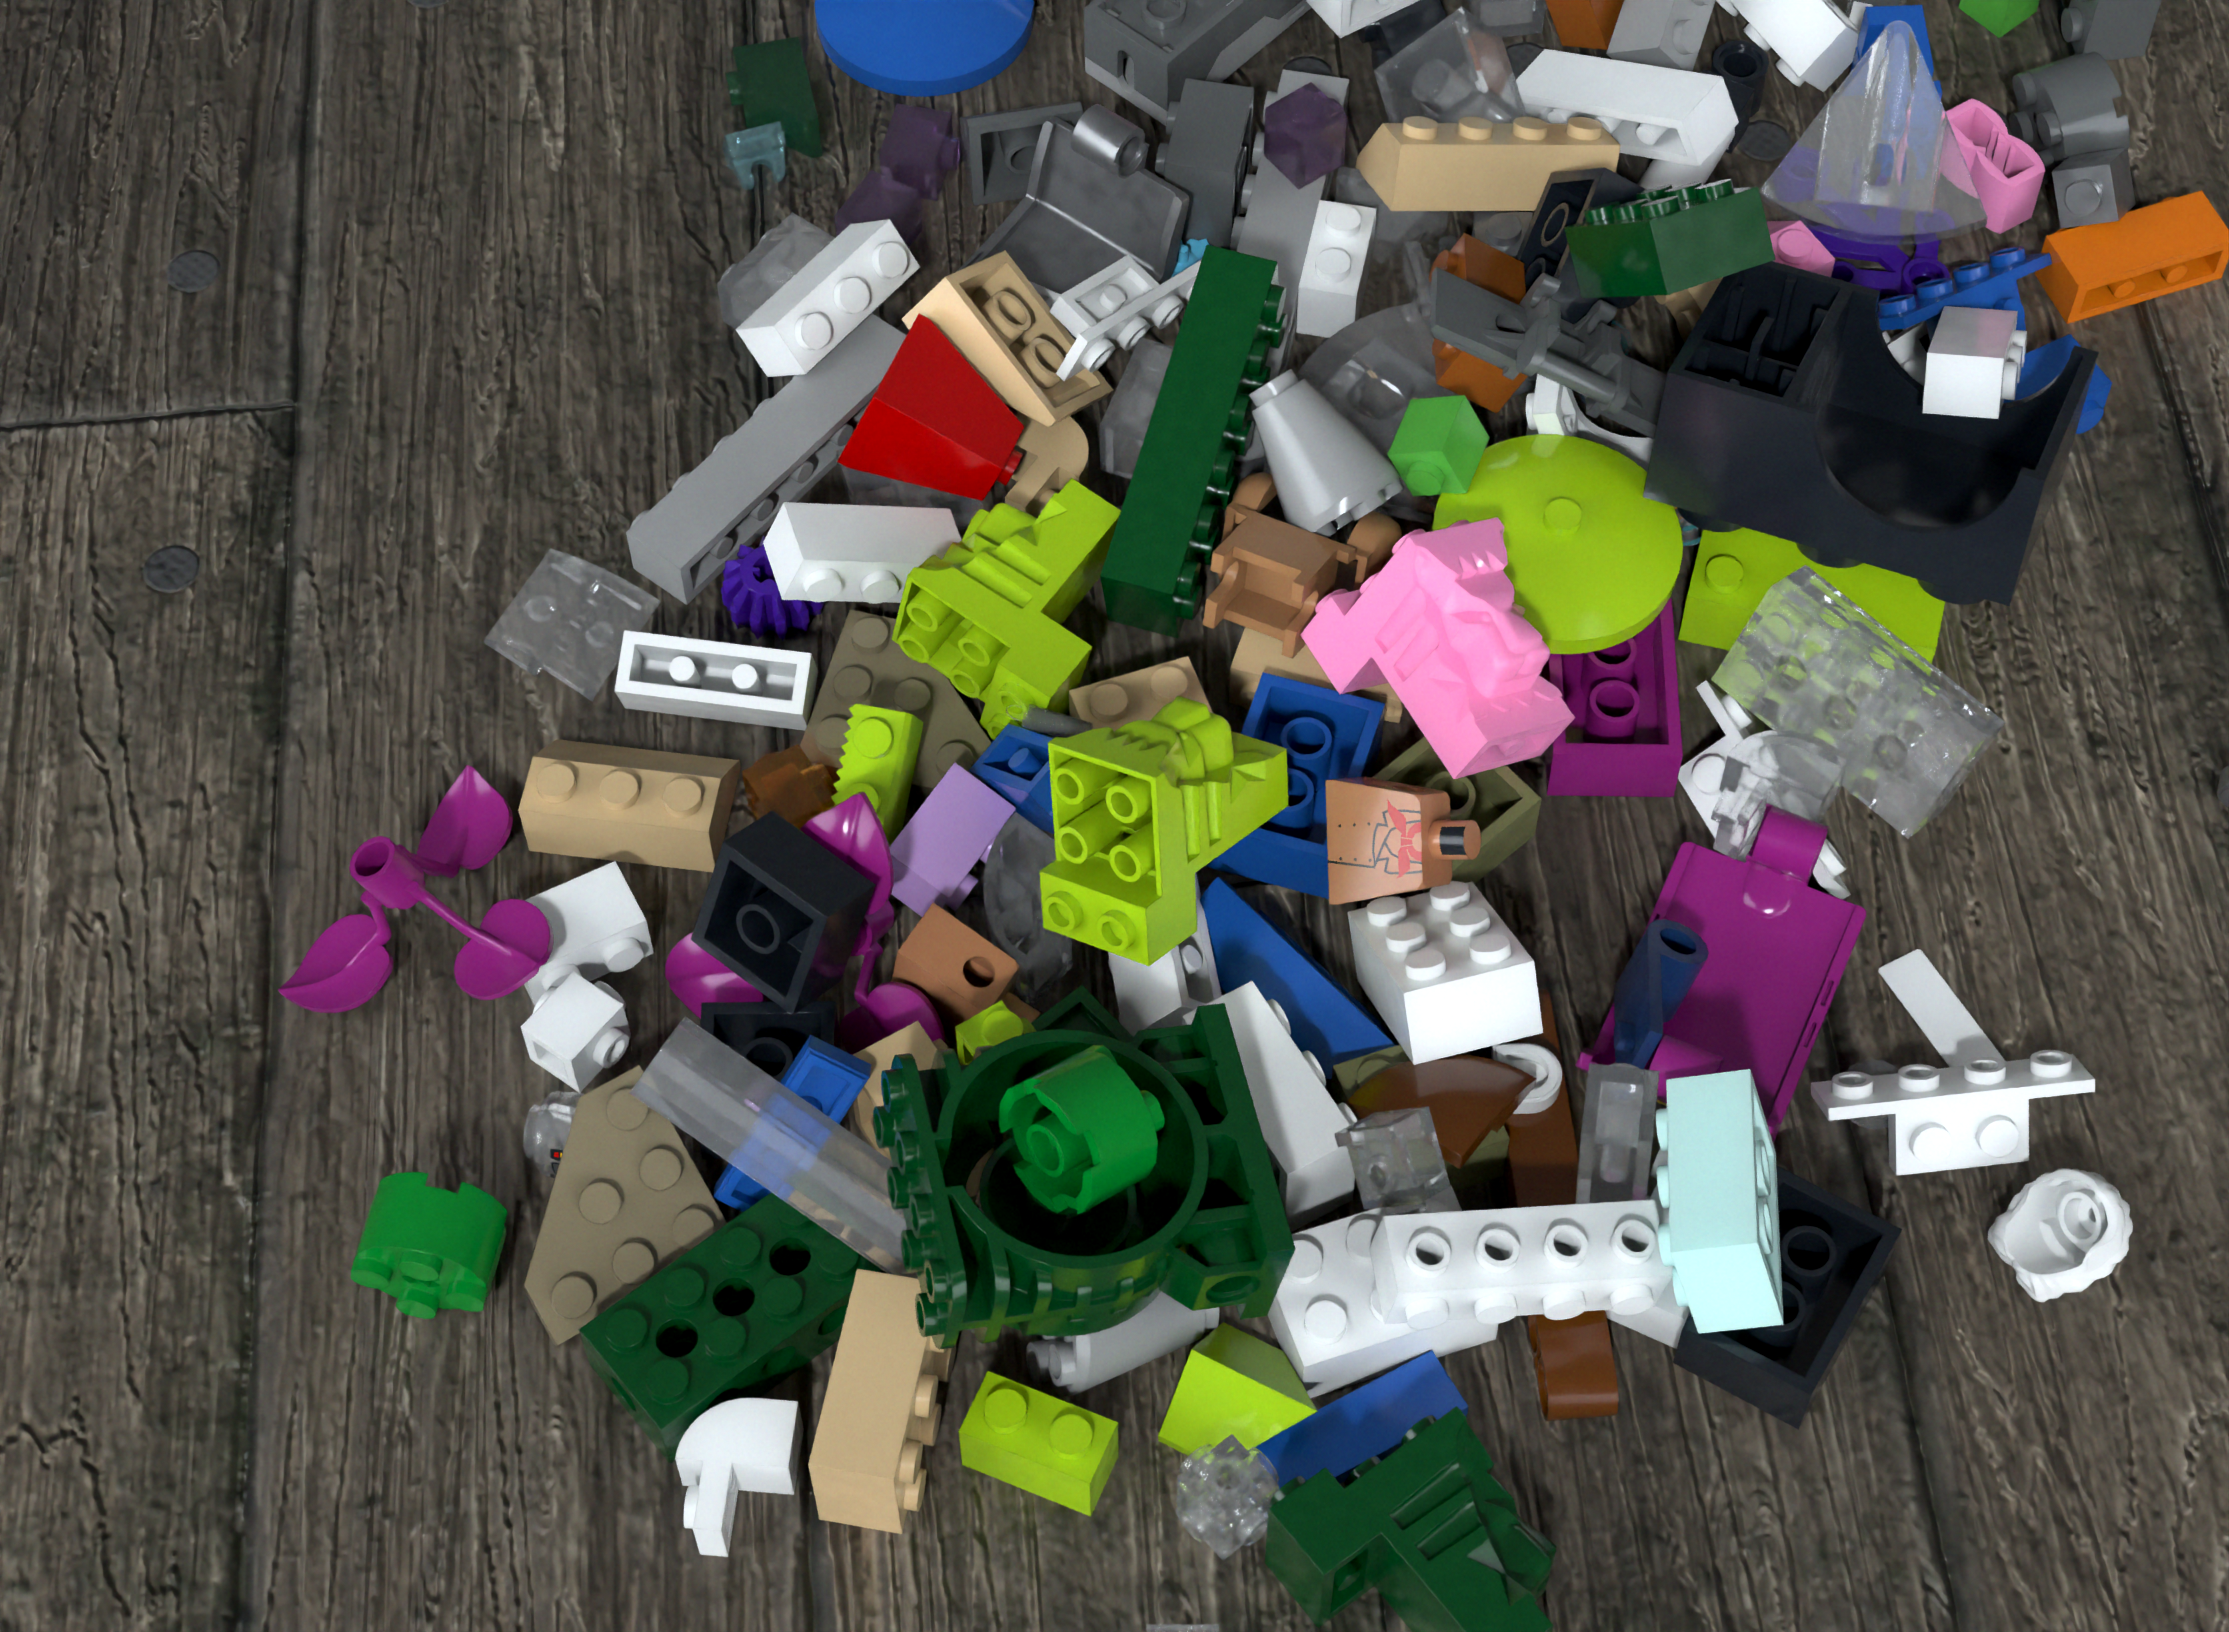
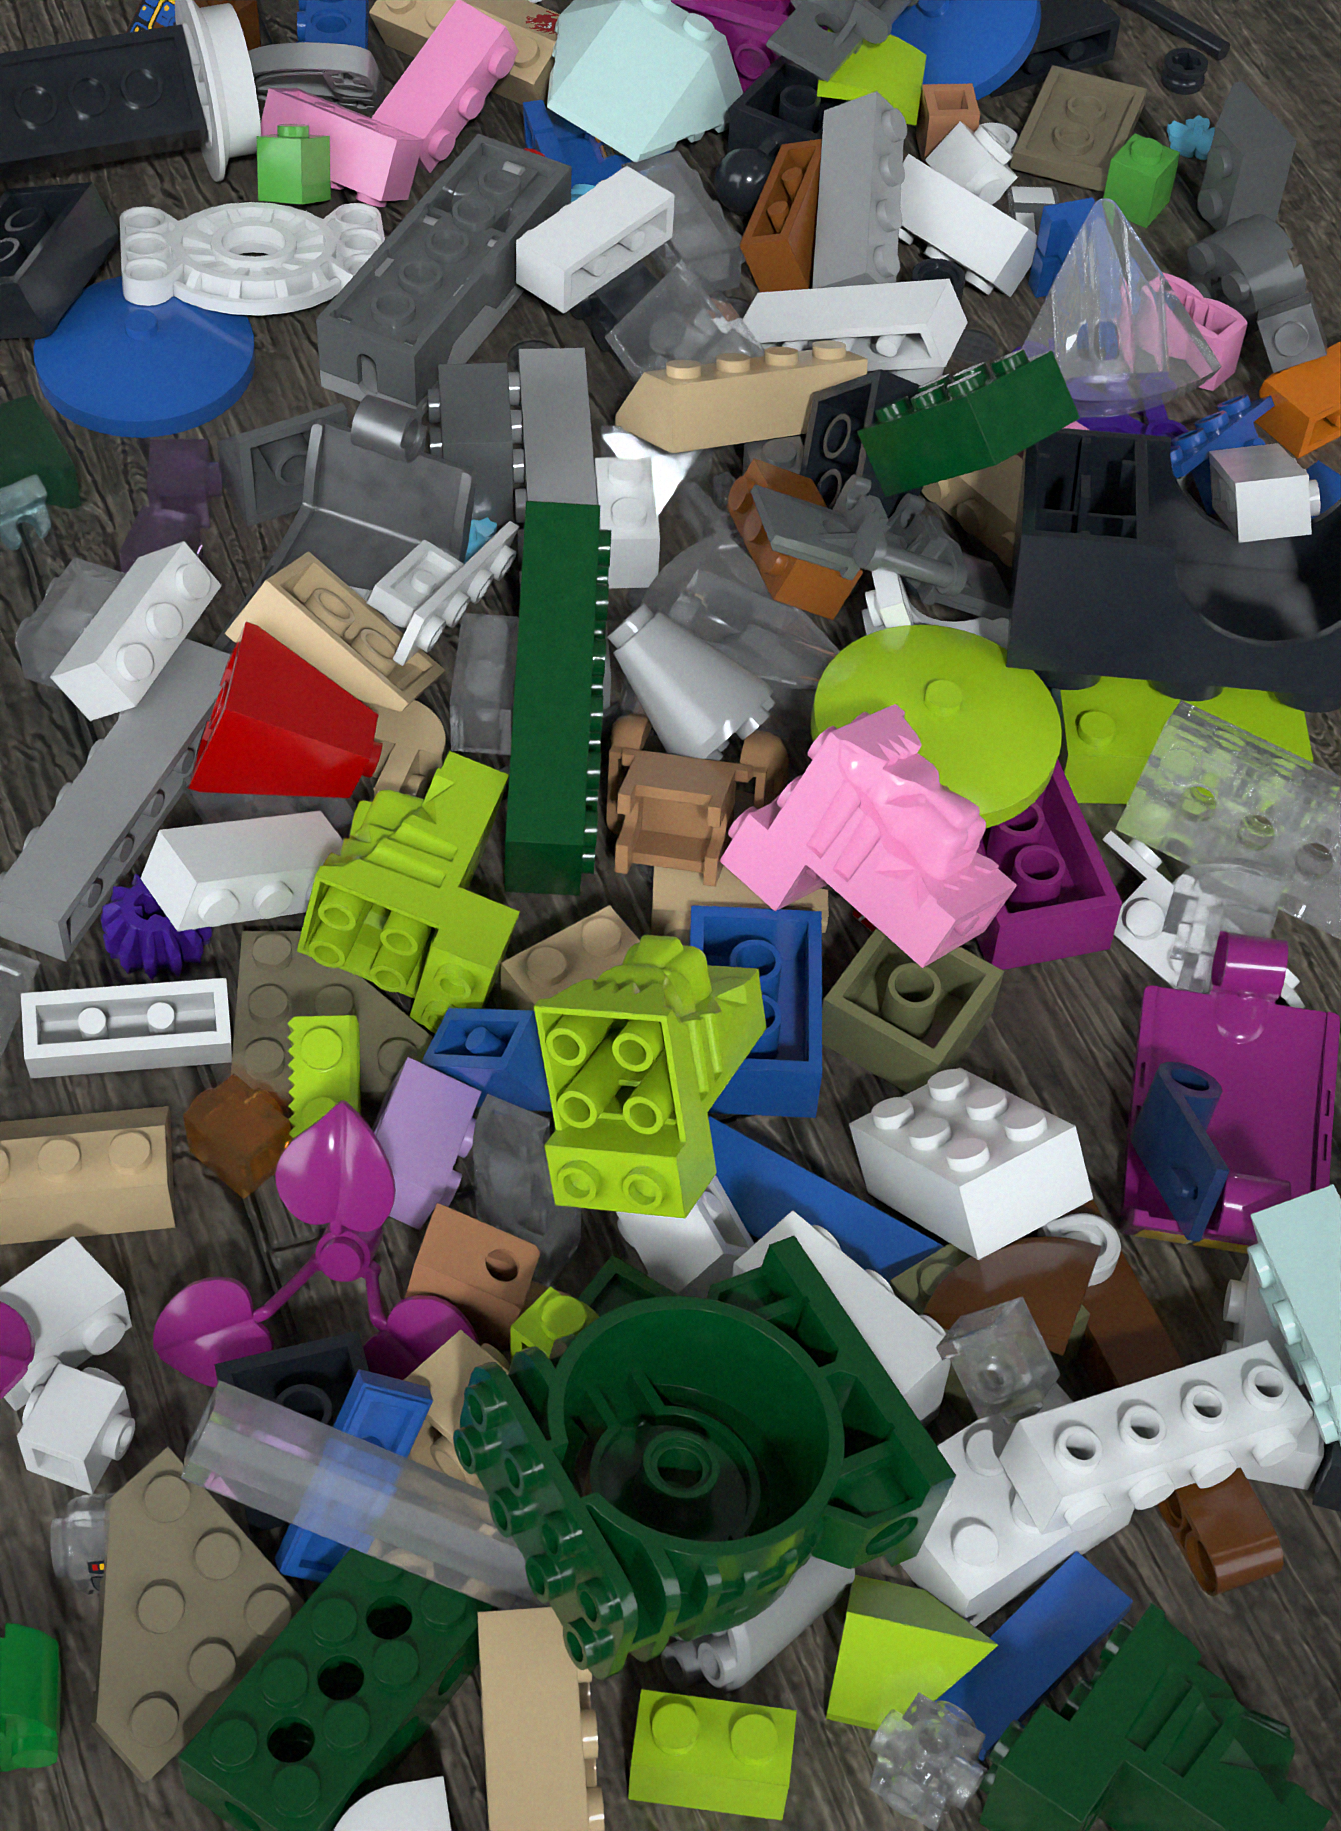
camera: 20 degrees left, 5 degrees down
black brick [691,810,876,1016] -> none
green brick [999,1045,1165,1214] -> none
clear piece [1006,704,1095,738] -> none
clear purple brick [1264,82,1348,190] -> none
nougat torso [1325,777,1481,905] -> none
bright green brick [1387,395,1490,496] -> none
clear brick [1576,1063,1660,1204] -> none

